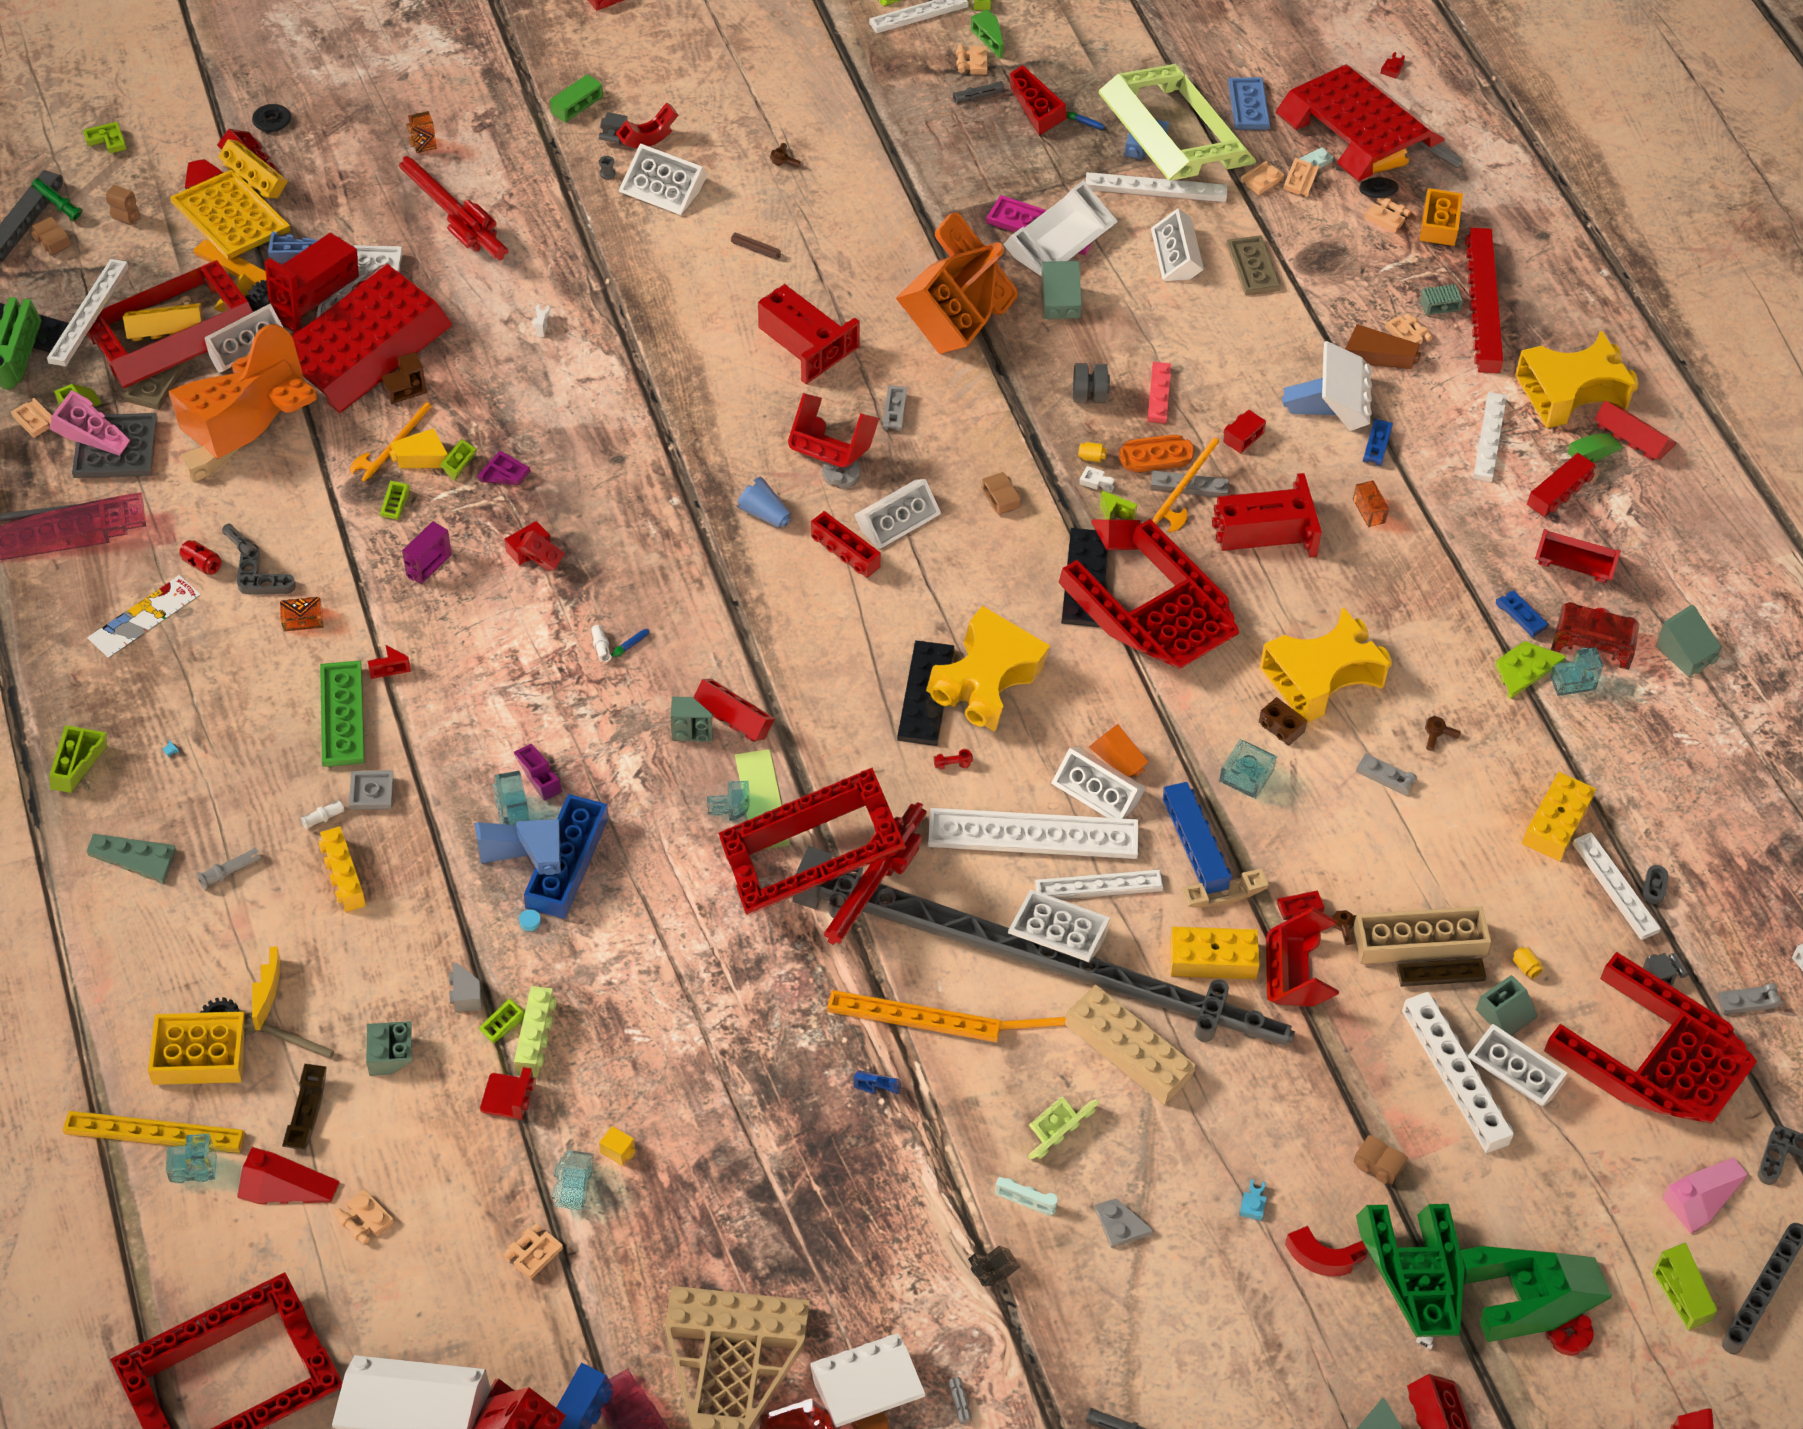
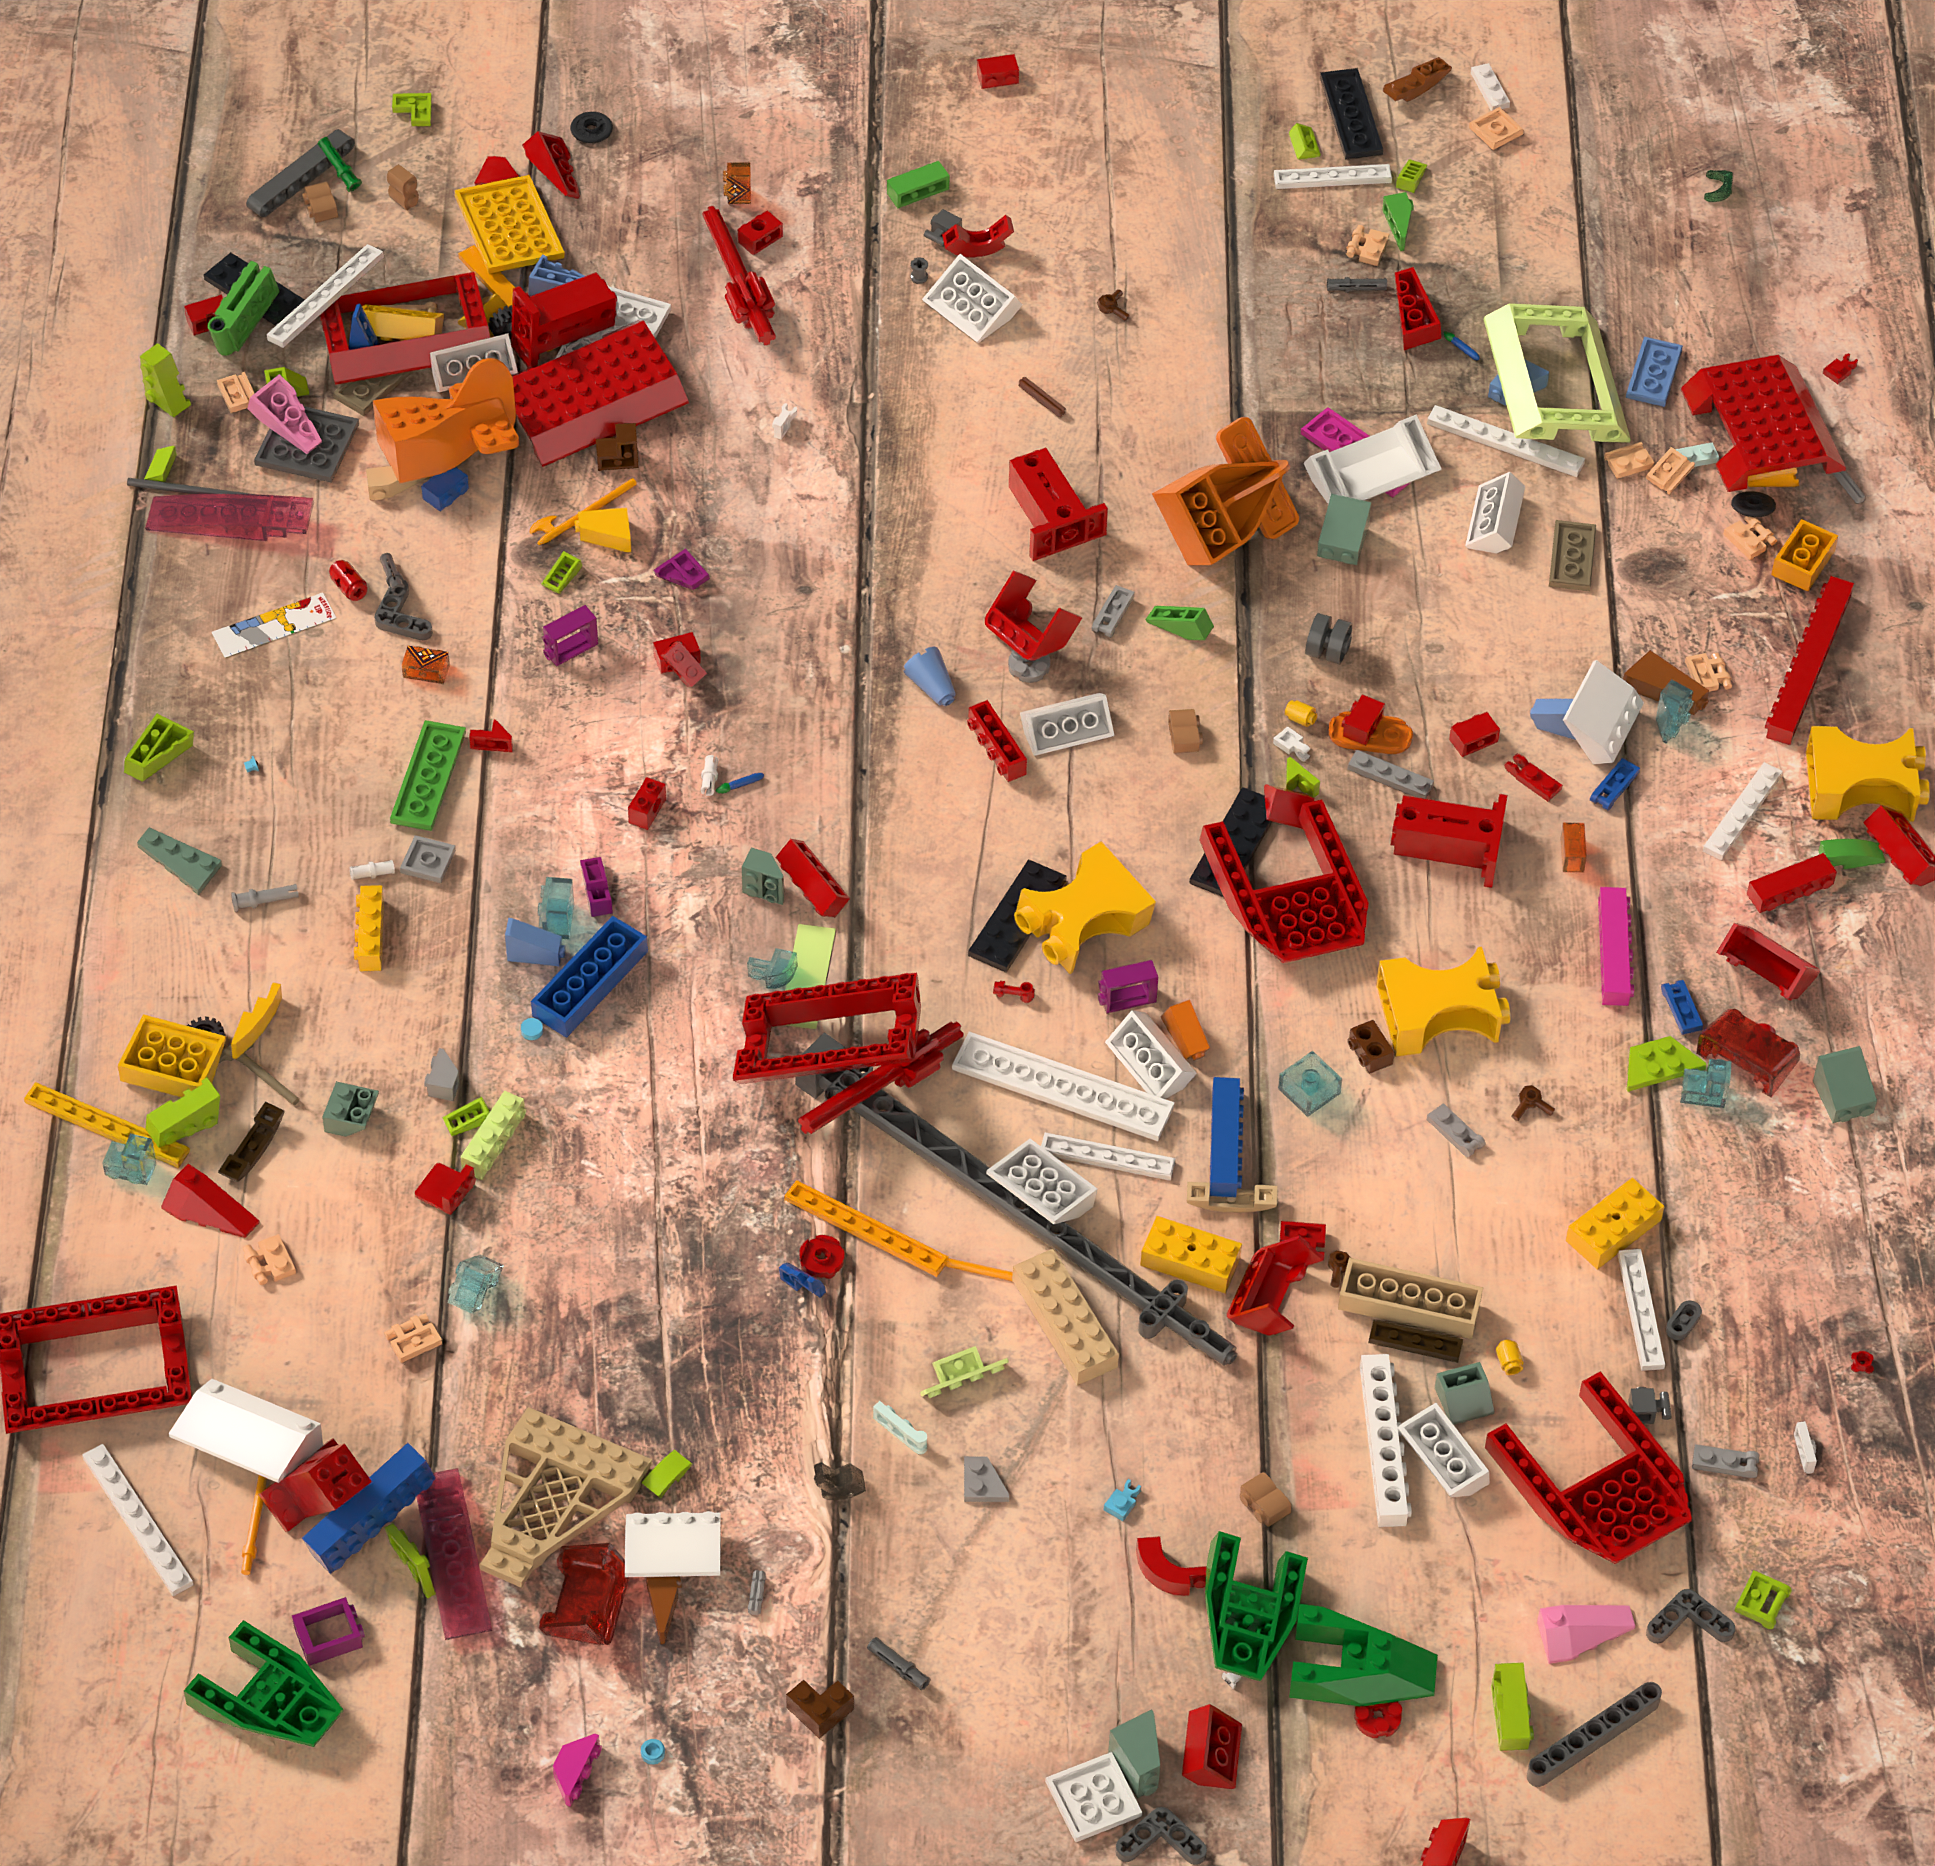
camera: 20 degrees right, 0 degrees up
yellow brick [218,139,288,199] -> none
lime slope [440,439,477,481] -> none
medium blue slope [516,819,561,875] -> none
yellow brick [599,1126,636,1166] -> none
coral plate [1147,362,1171,424] -> none
light orange piece [1153,437,1220,533] -> none
sand green brick [1420,284,1463,315] -> none
none -> lime wedge [146,1077,220,1147]
none -> blue slope [348,304,380,350]
none -> blue brick [421,467,469,511]
none -> red brick [628,777,666,830]
none -> lime slope [642,1449,692,1498]
none -> red brick [737,210,783,256]
none -> red plate [799,1235,845,1279]
none -> magenta window [1098,960,1159,1014]
none -> bright green slope [1145,606,1214,640]
none -> red brick [1341,694,1385,746]
none -> red hinge [1504,753,1563,802]
none -> dark pink brick [1598,887,1634,1006]
none -> clear light blue slope [1656,680,1694,744]

